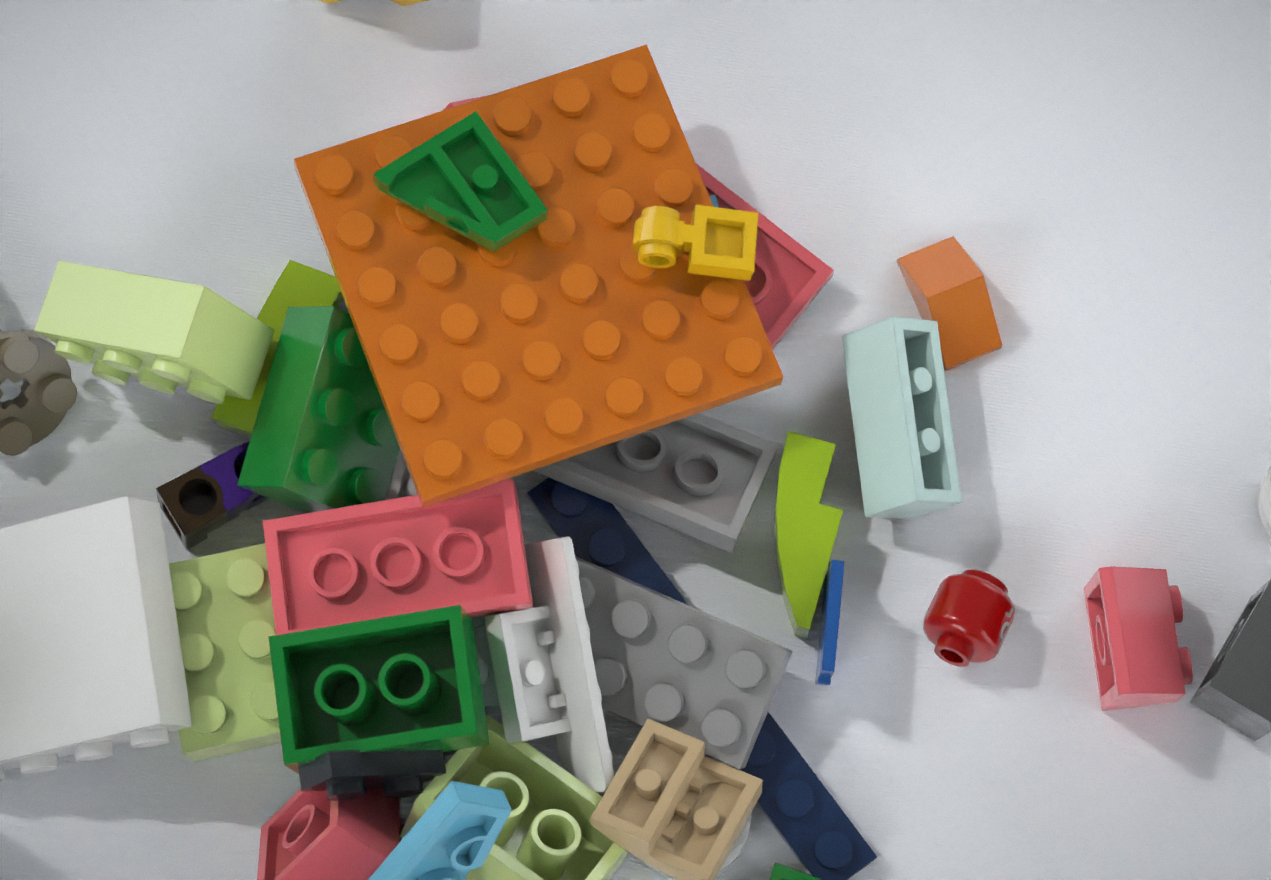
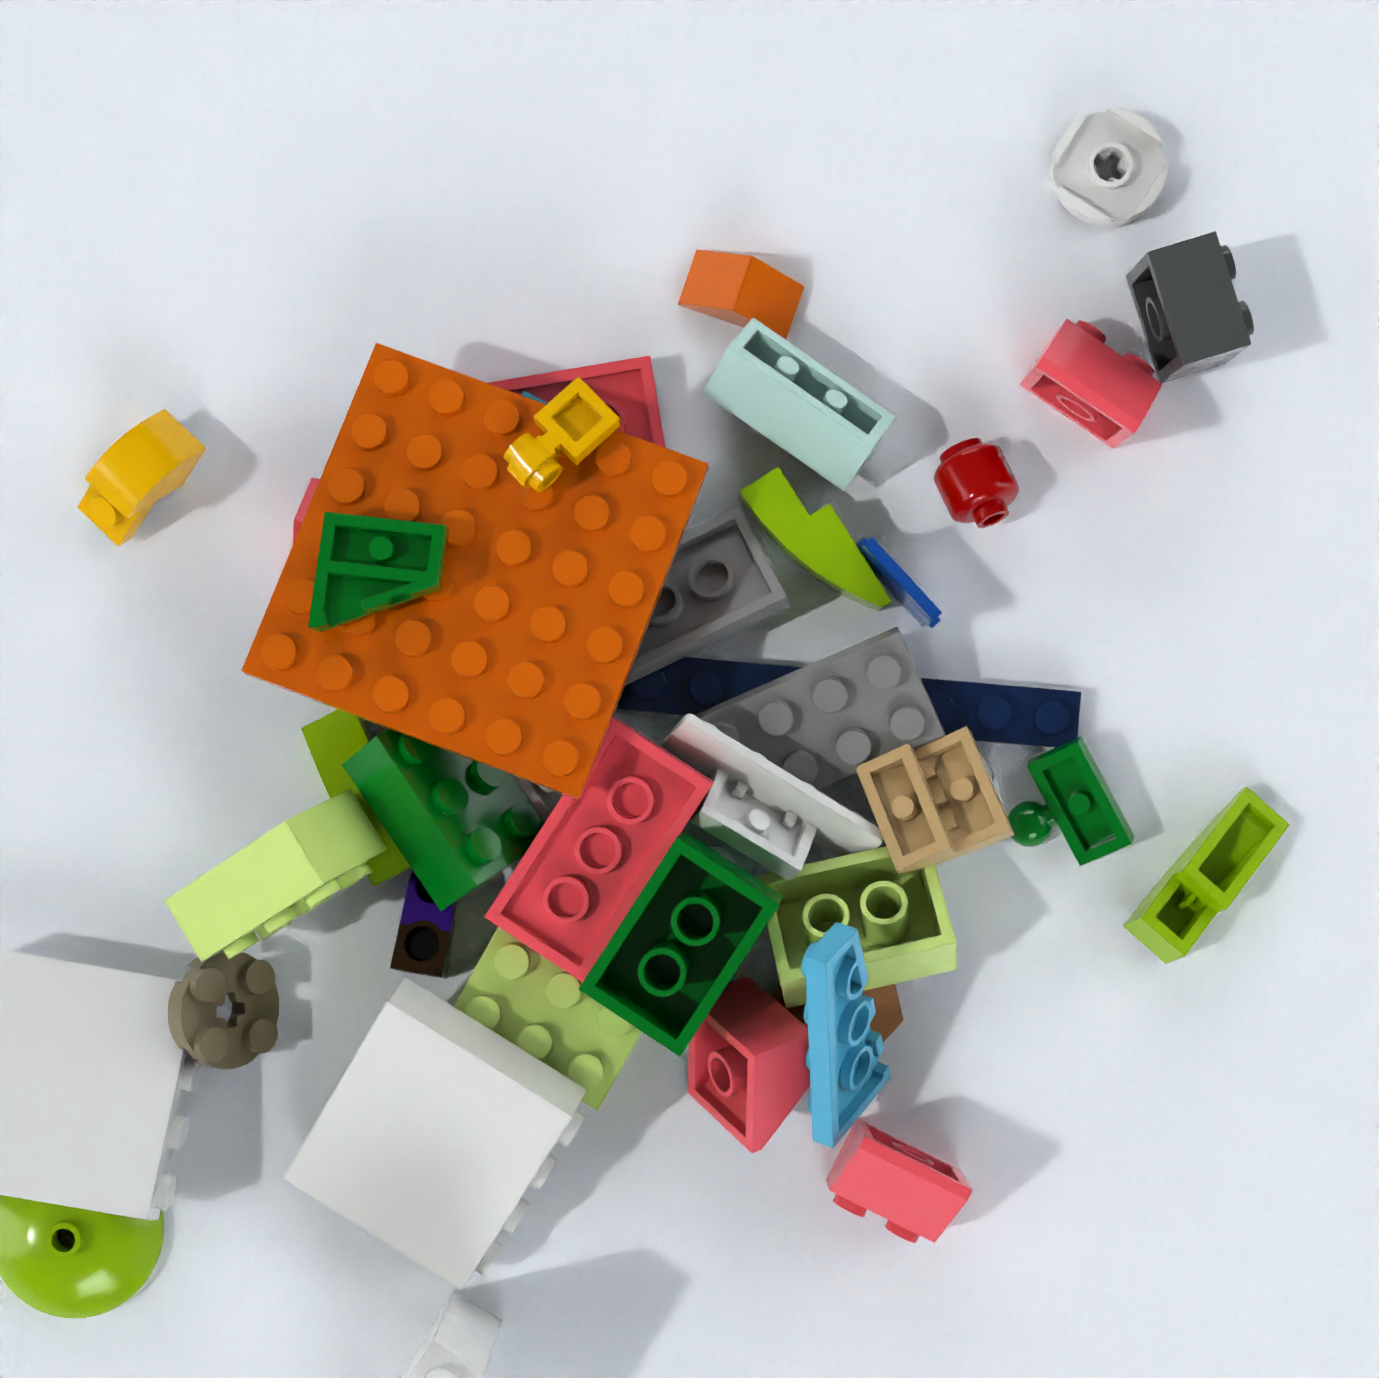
camera: 50 degrees left, 10 degrees up
black plate [298,750,446,801] -> none

